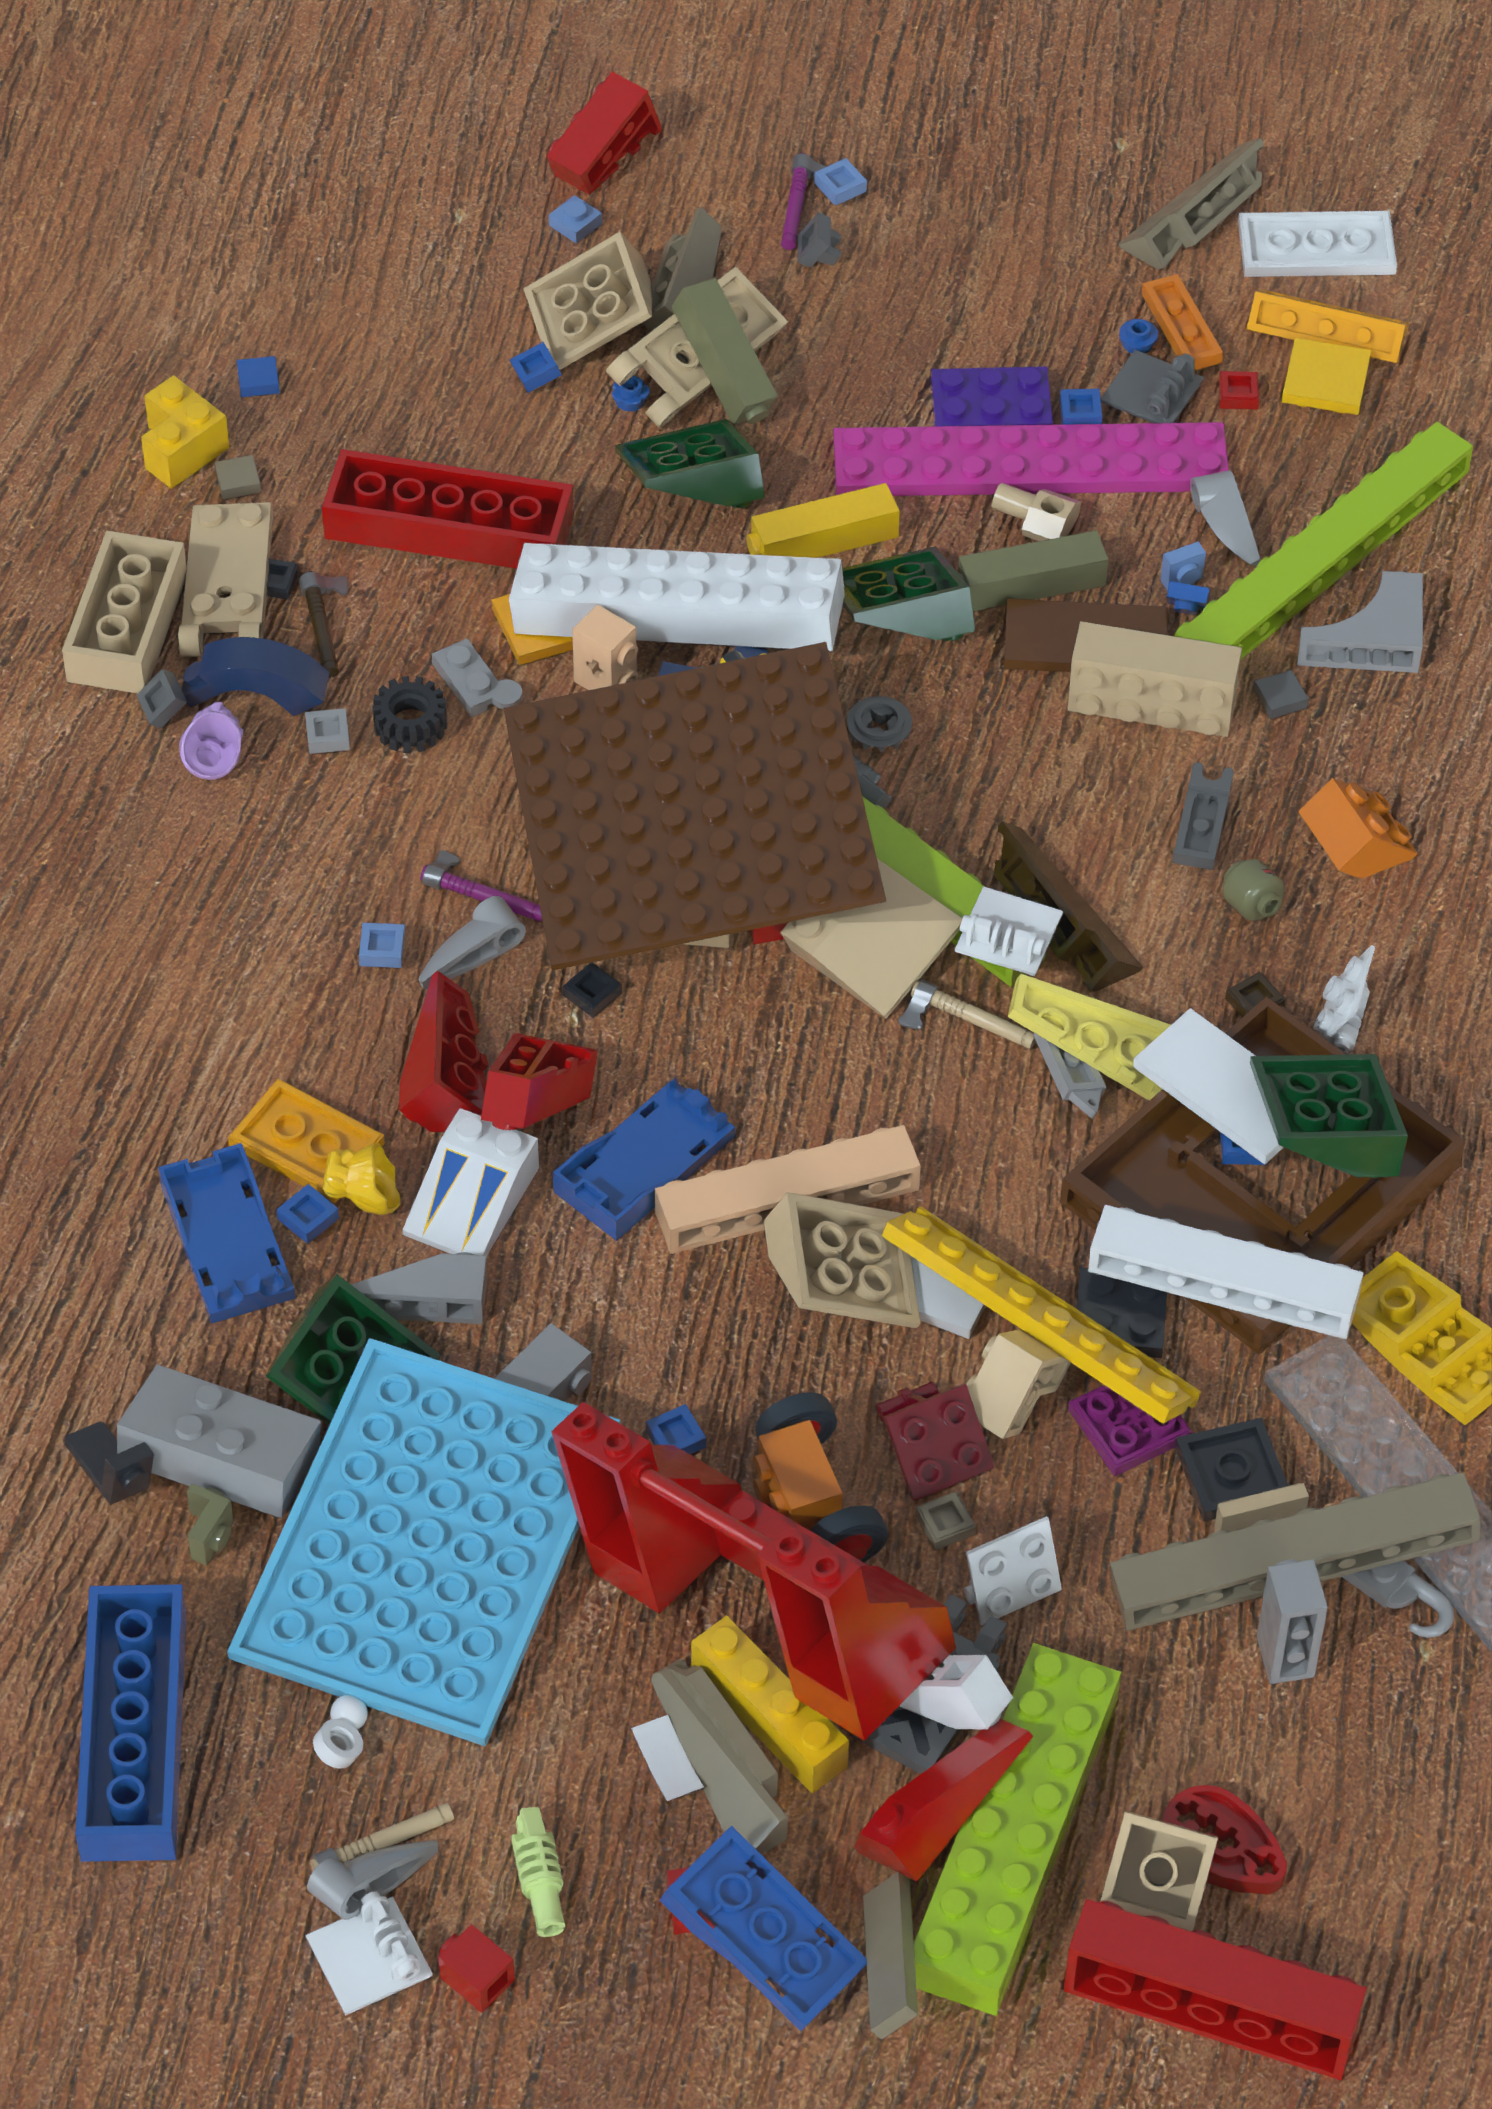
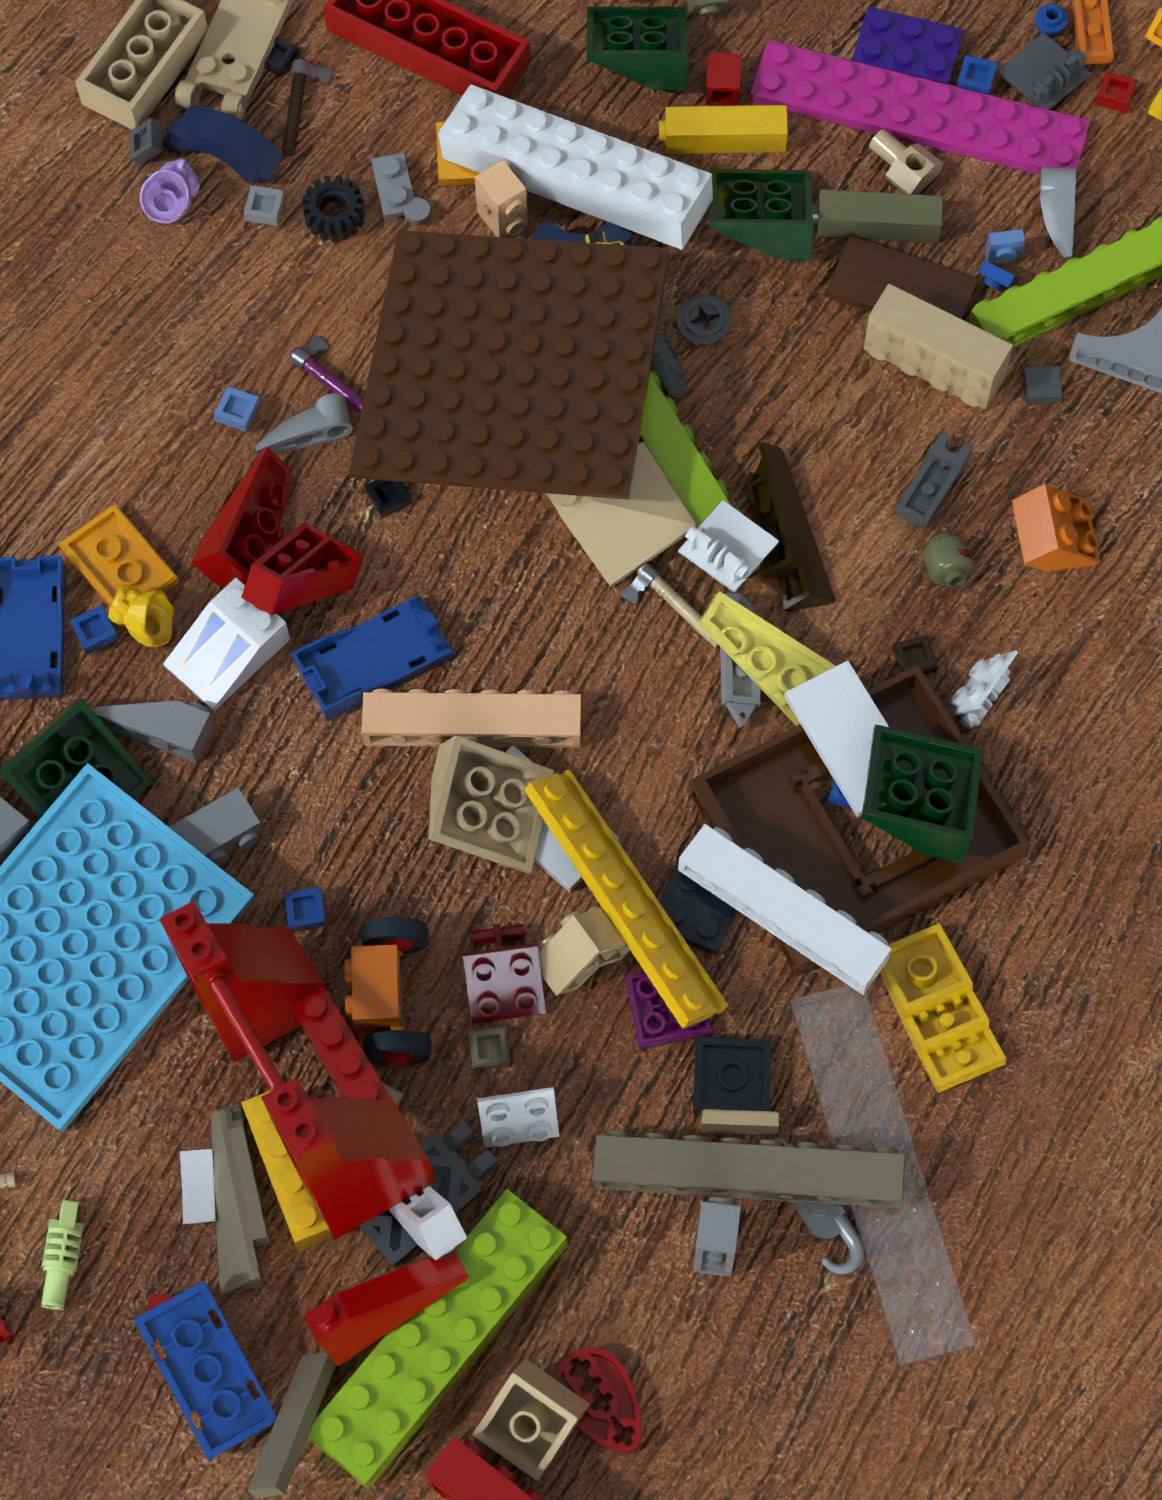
camera: 20 degrees right, 15 degrees up
none -> red brick [705,52,741,106]

